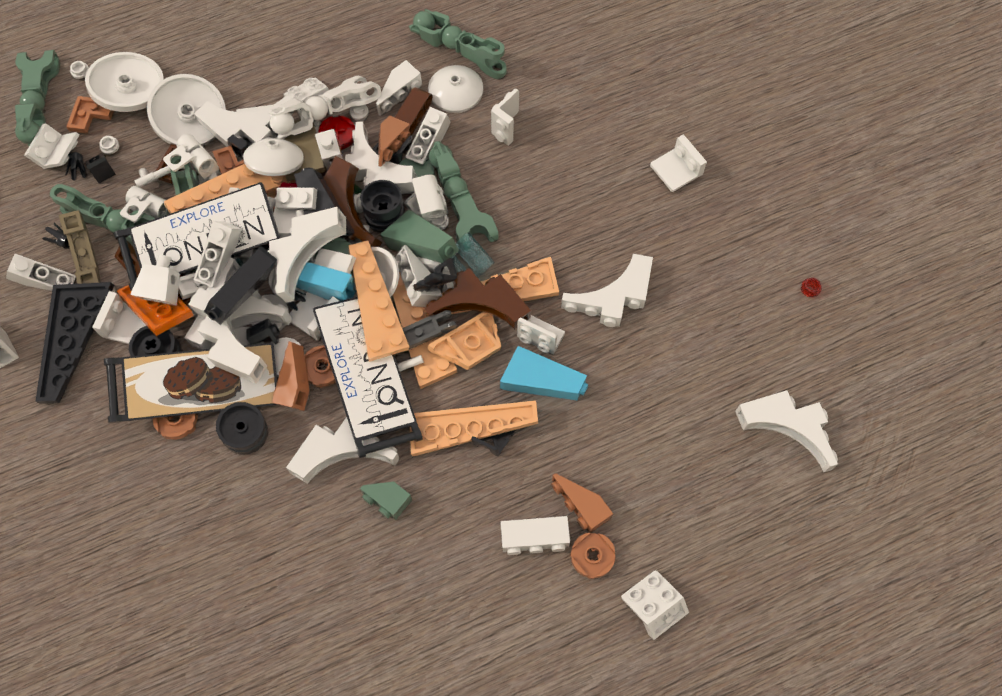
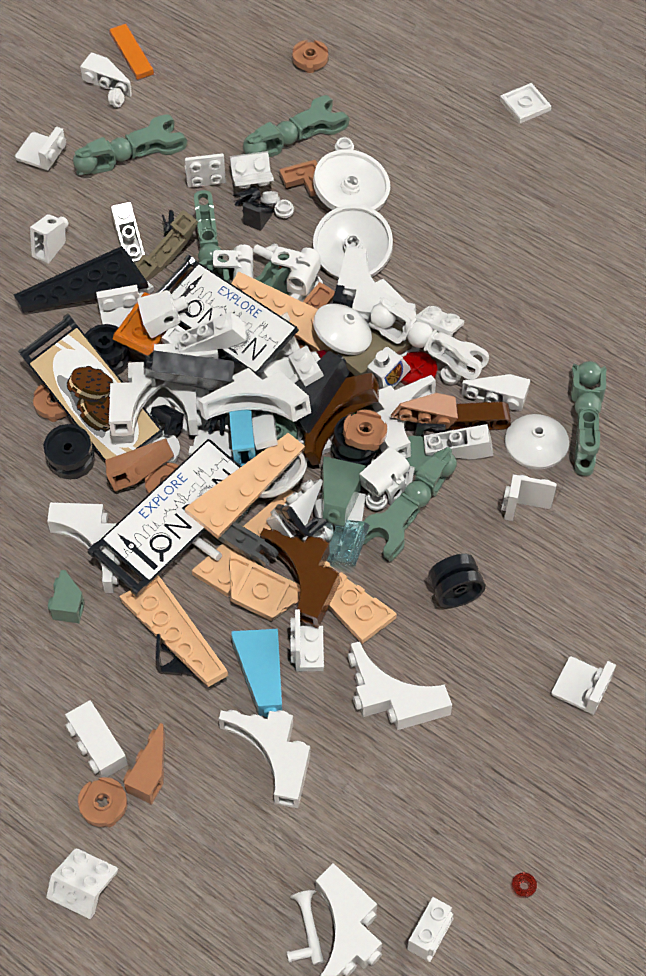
camera: 60 degrees right, 10 degrees down
none -> white bracket [185,154,226,188]
none -> white arch [219,710,310,808]
none -> white plate [261,191,280,206]
none -> white piece [287,890,324,965]
none -> nougat plate [343,410,387,451]
none -> white window [407,897,453,962]
none -> black wheel [428,554,486,608]

